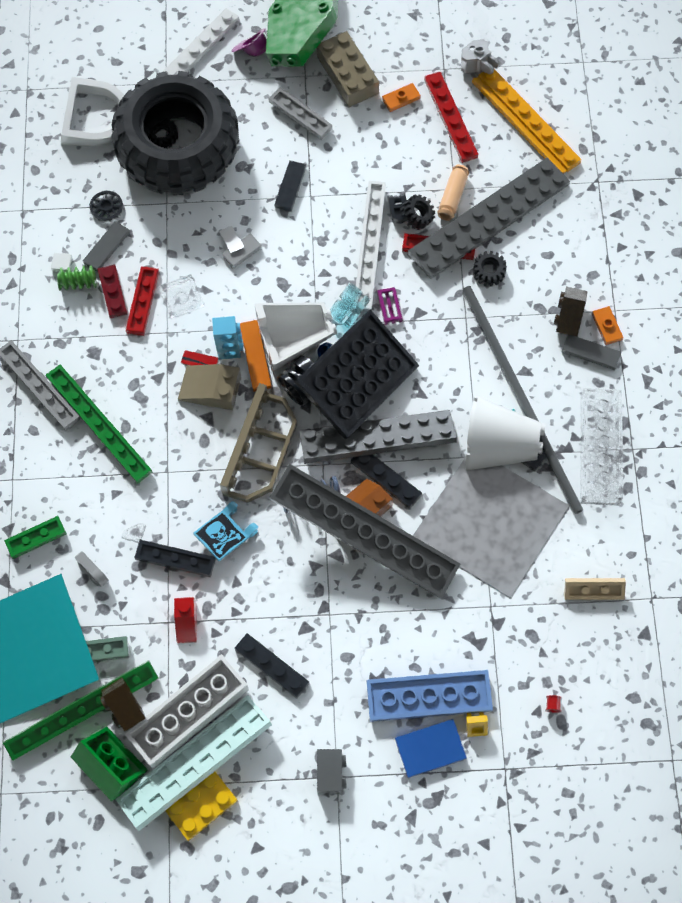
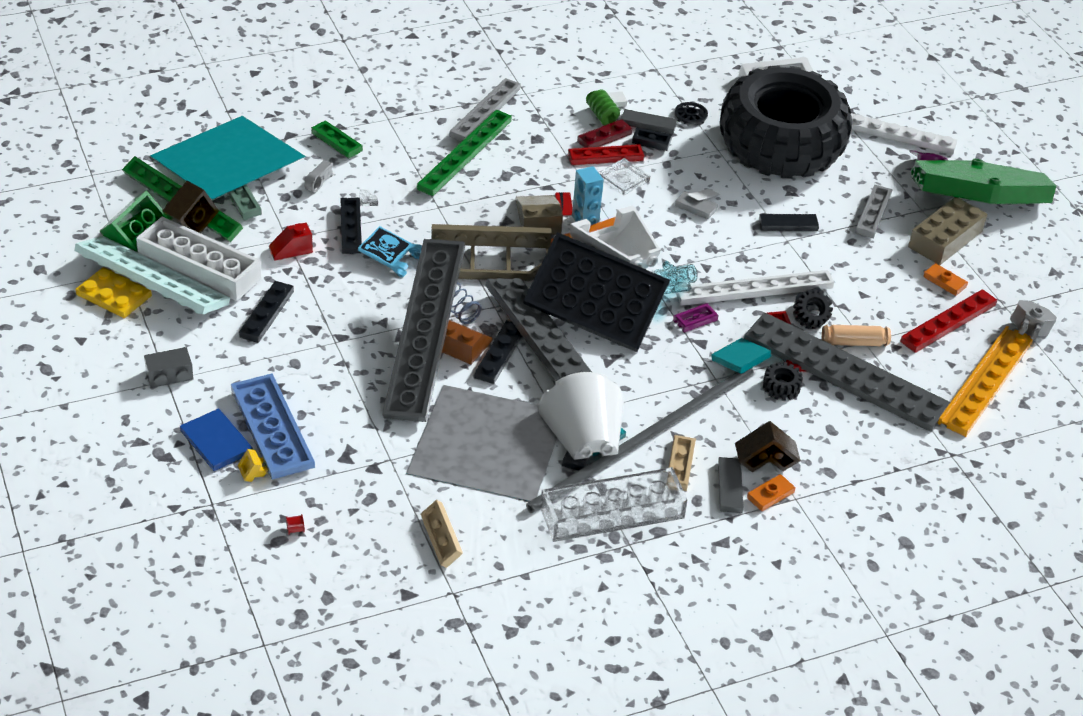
camera: 65 degrees right, 25 degrees down
none -> black plate [632,127,672,151]
none -> tan tile [665,435,696,491]
none -> teal tile [711,338,771,374]

